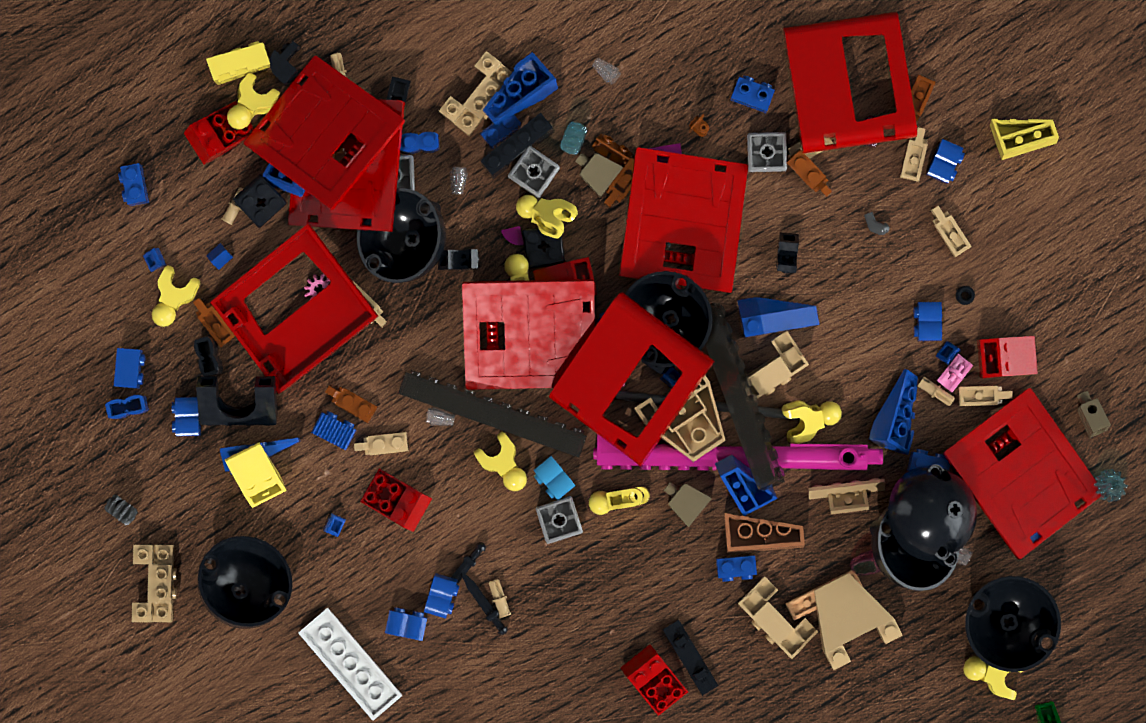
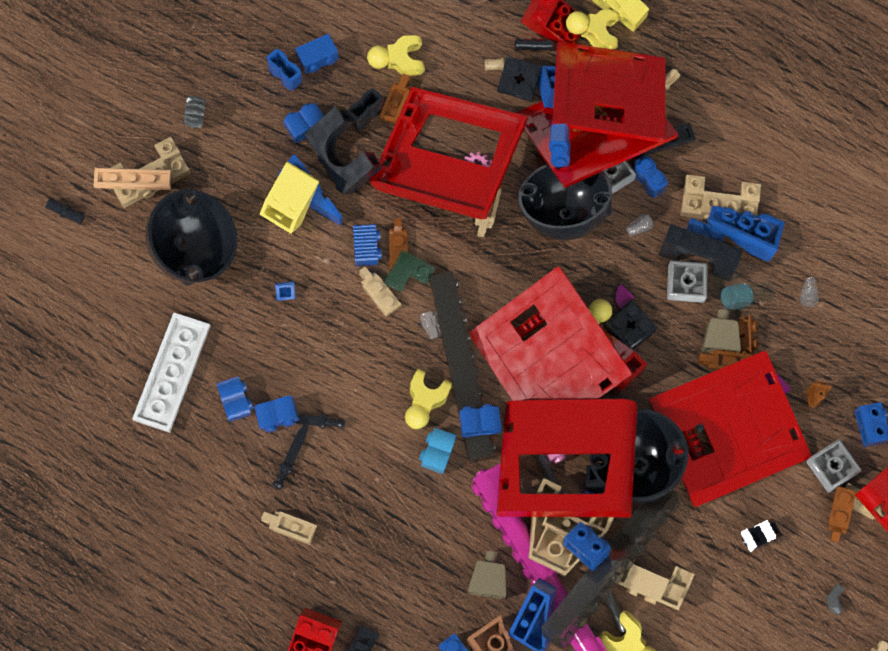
camera: 50 degrees right, 15 degrees down
blue slope [143,248,166,272] -> none
blue slope [206,243,233,270] -> none
black brick [270,41,300,86] -> none
red slope [360,469,432,532] -> none
black brick [438,249,479,271] -> none
tan axle [489,579,511,618] -> none
light yellow piece [516,195,578,238] -> none
light grey brick [536,496,583,544] -> none
light yellow piece [589,487,650,515] -> none
blue wedge [737,297,819,338] -> none
none -> black pin [45,198,85,225]
none -> light nougat tile [93,168,172,190]
none -> tan hinge [261,511,317,545]
none -> clear green plate [384,250,436,292]
none -> blue brick [459,404,502,437]
none -> black pin [514,37,552,52]
none -> blue brick [549,124,571,167]
none -> blue brick [563,521,611,571]

